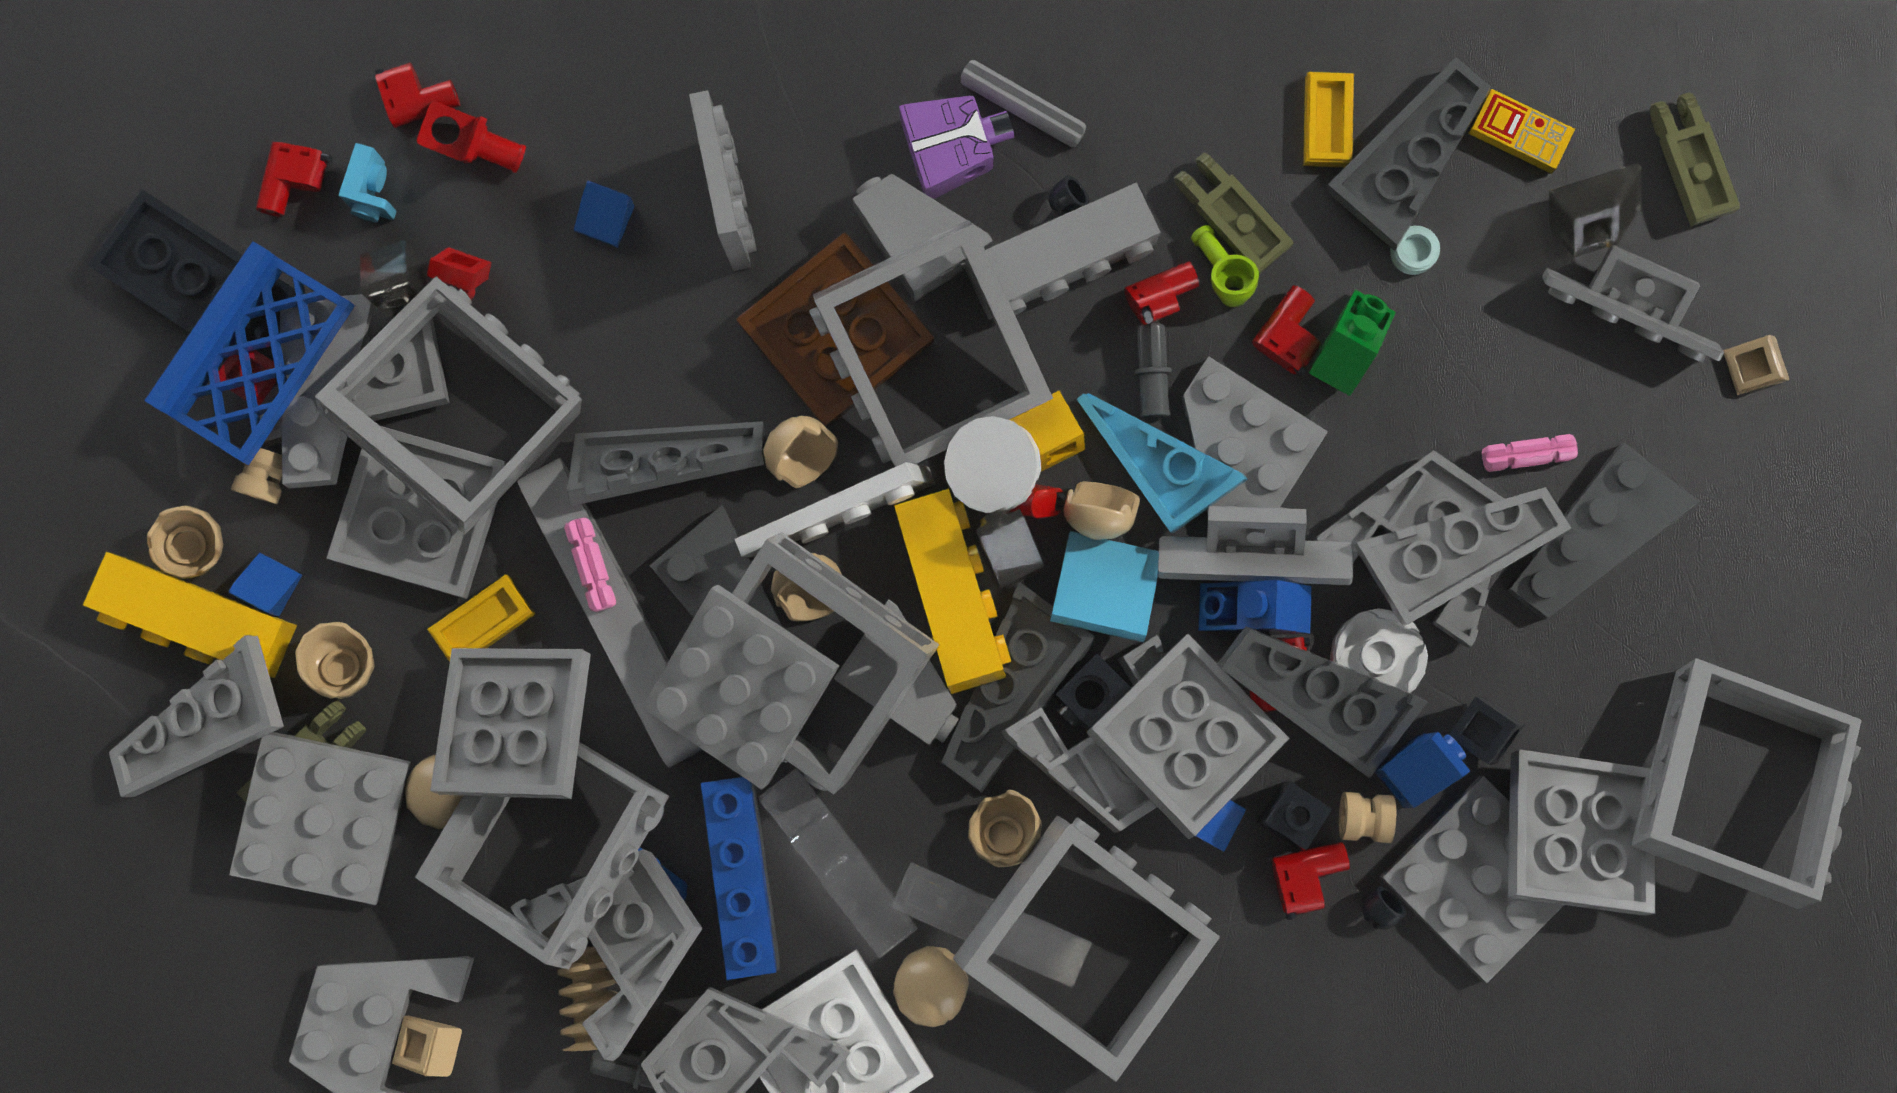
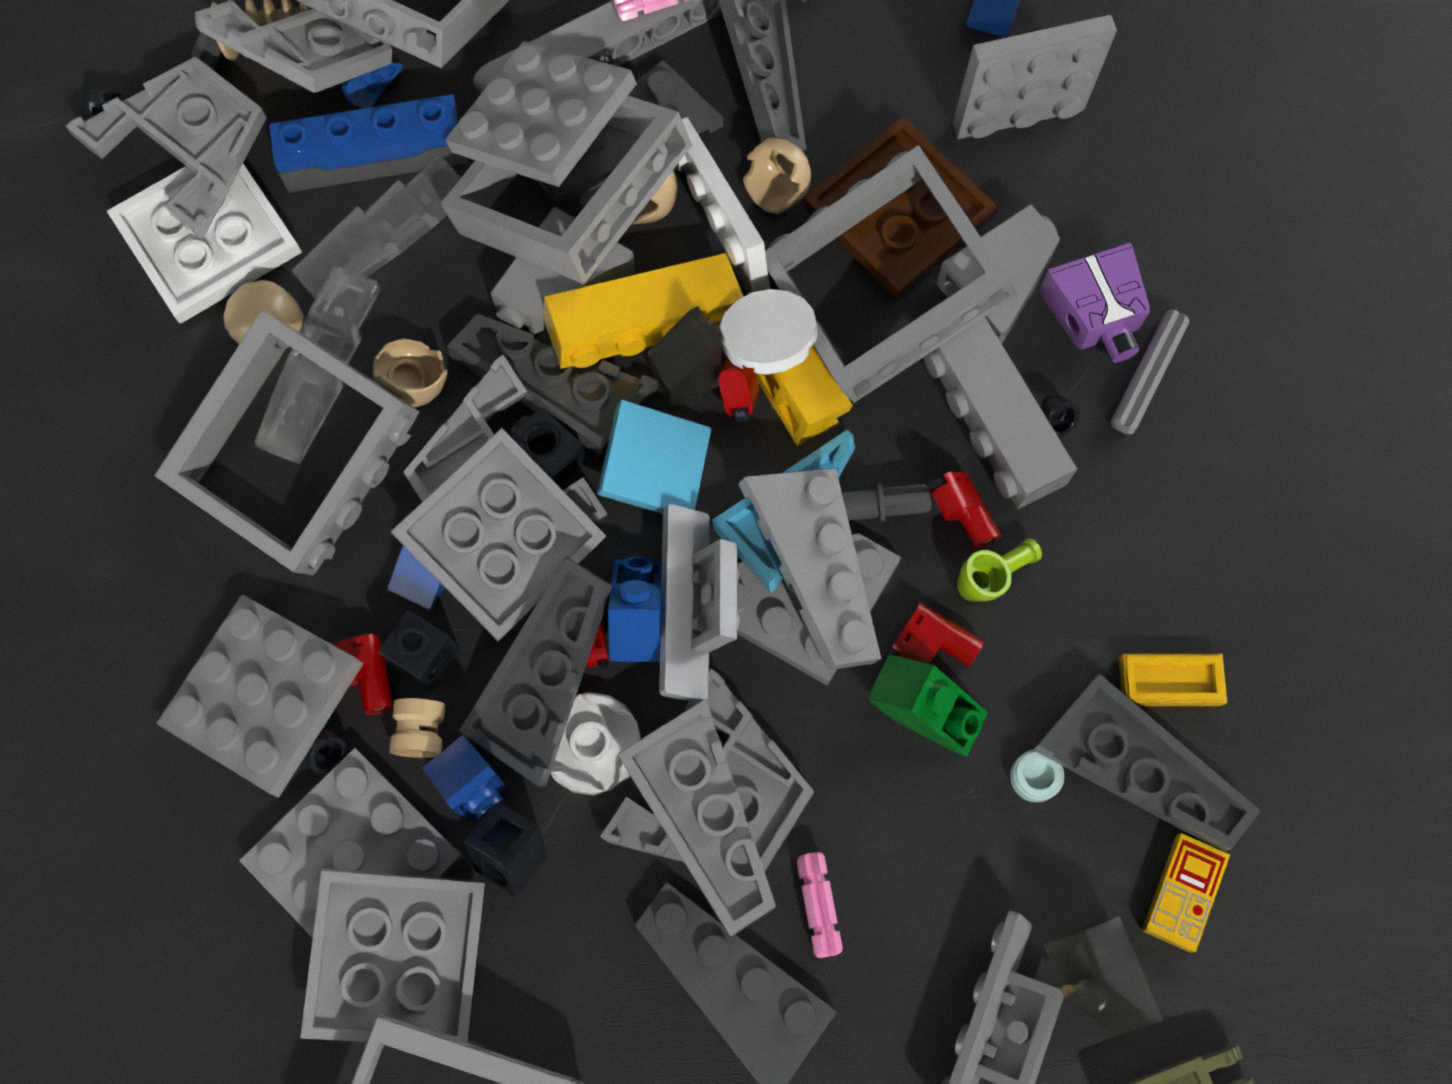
camera: 85 degrees right, 10 degrees down
tan hair [1064,481,1140,540] -> none
olive hinge [1174,152,1294,275] -> none
none -> light grey plate [156,595,364,798]
none -> light grey wing [739,468,881,670]

